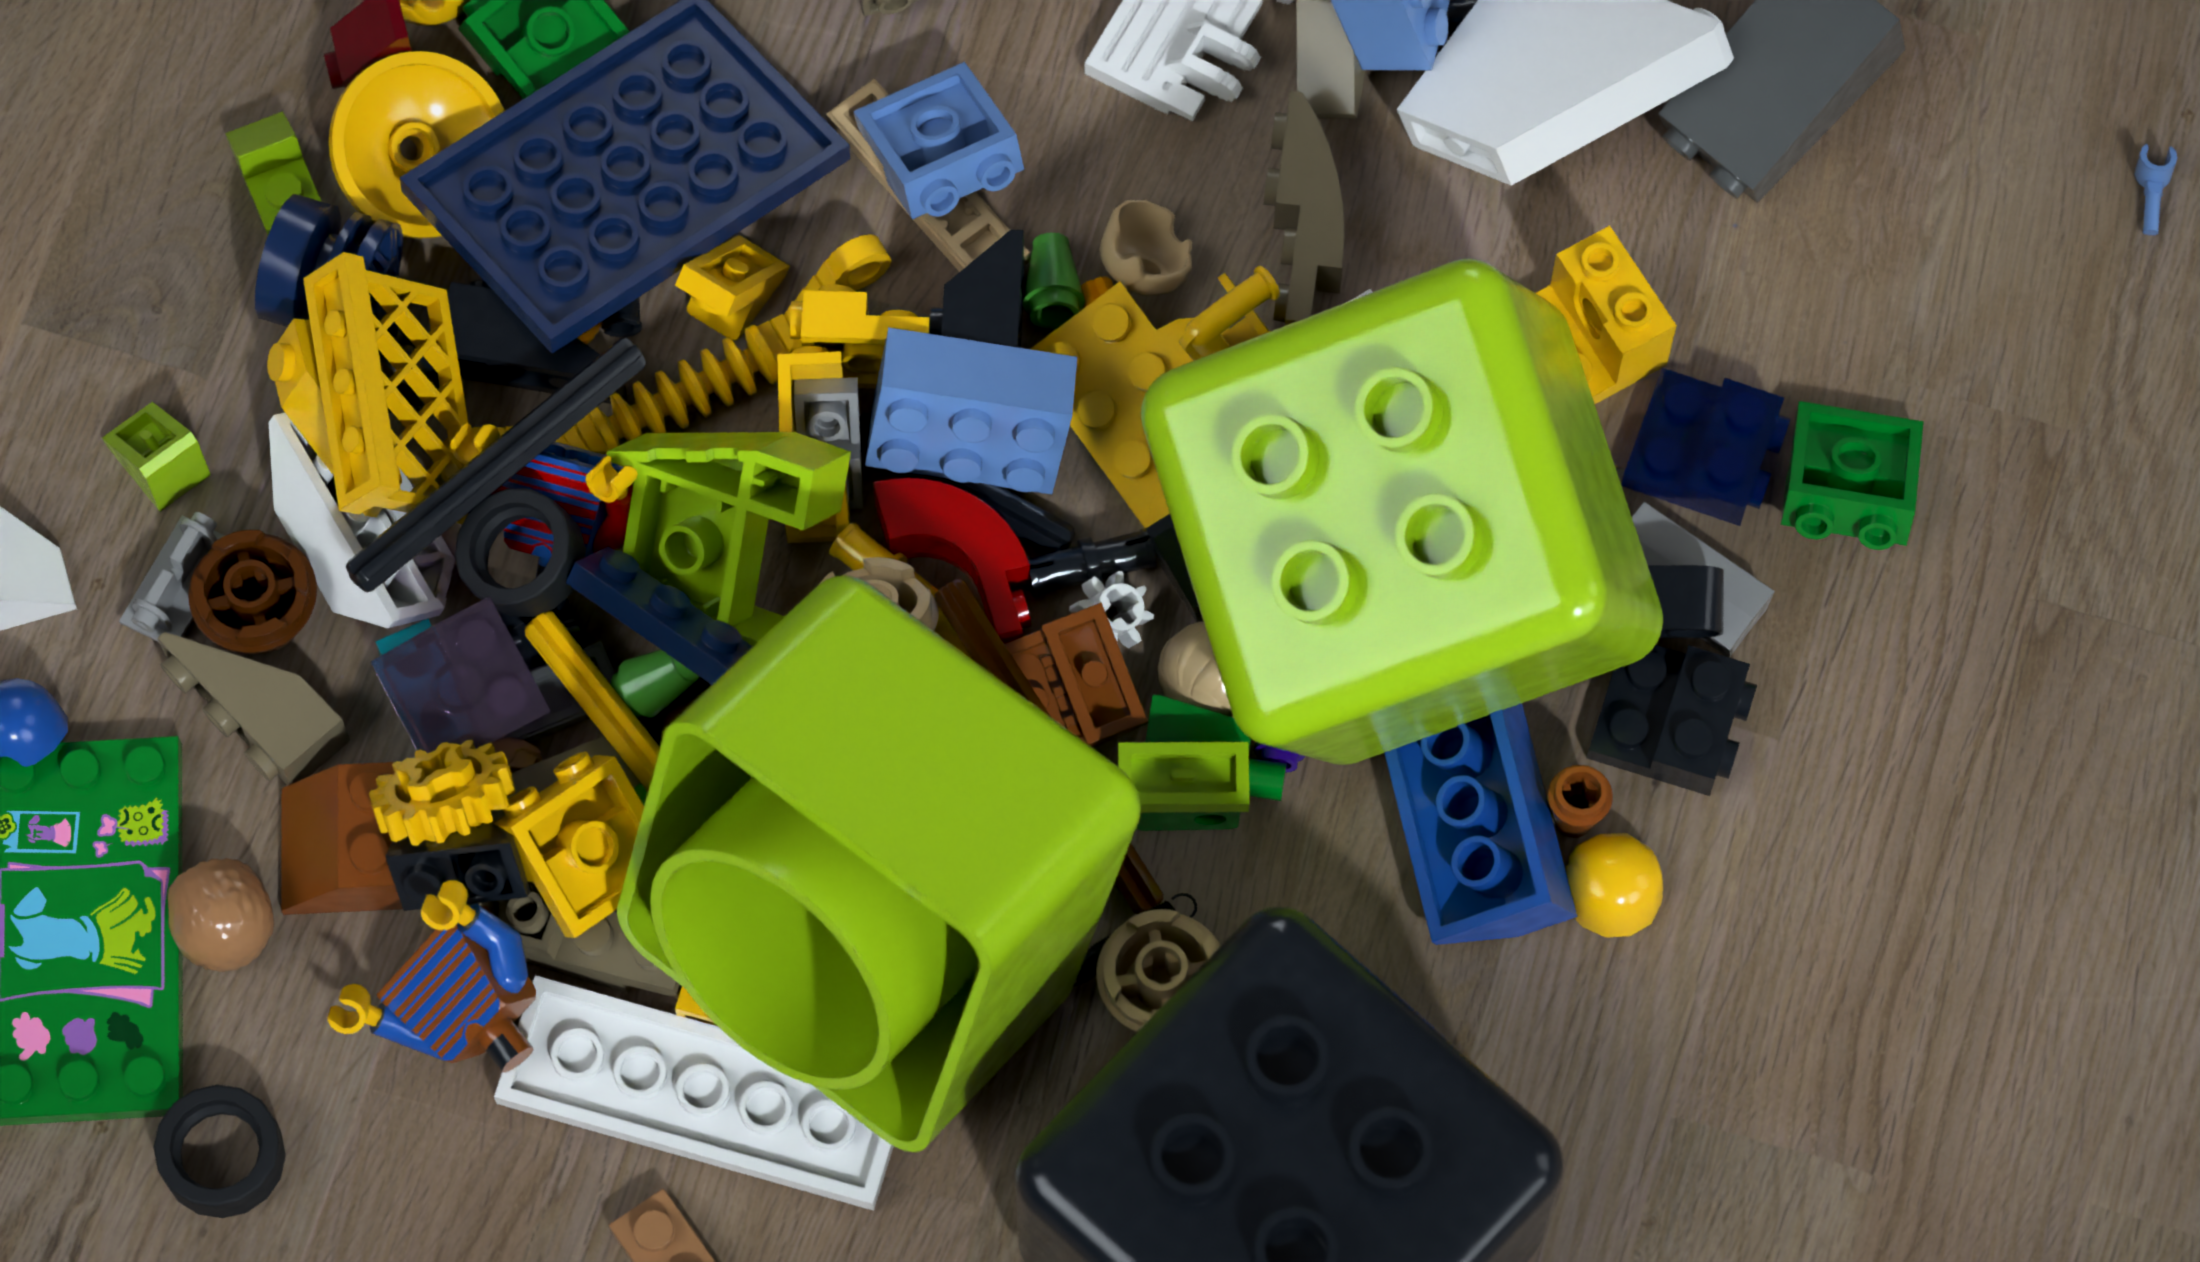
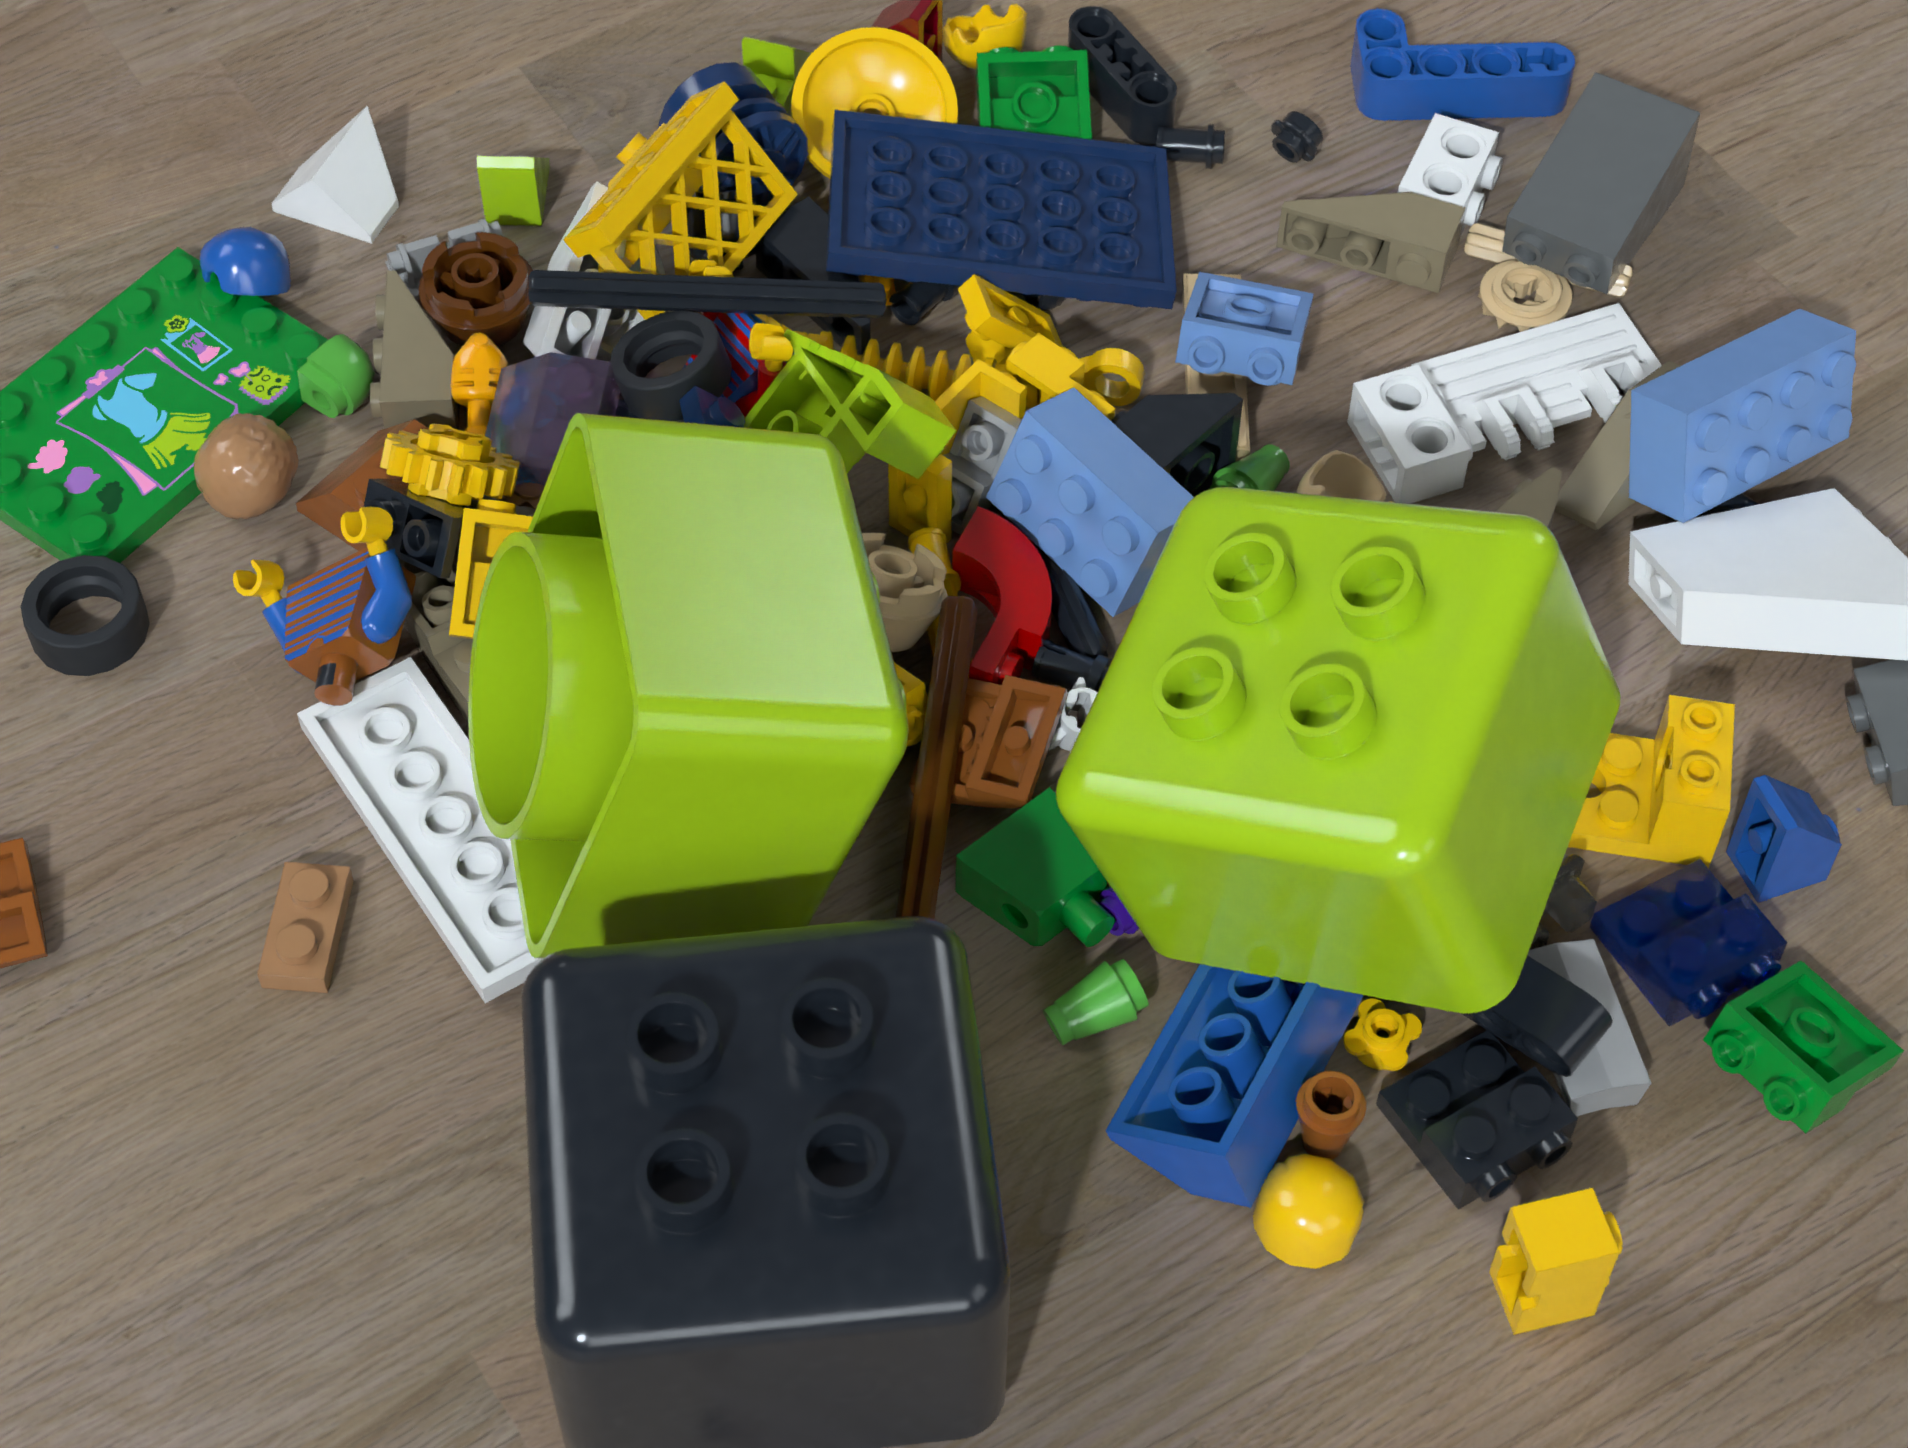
camera: 40 degrees right, 15 degrees down
lime plate [1118,742,1250,812] -> none
none -> bright green piece [297,334,375,418]
none -> light orange piece [451,332,509,453]
none -> bright green cone [1043,959,1149,1046]
none -> yellow plate [1343,998,1422,1071]
none -> white brick [1347,364,1473,504]
none -> yellow brick [1489,1188,1622,1335]
none -> blue slope [1726,775,1842,903]

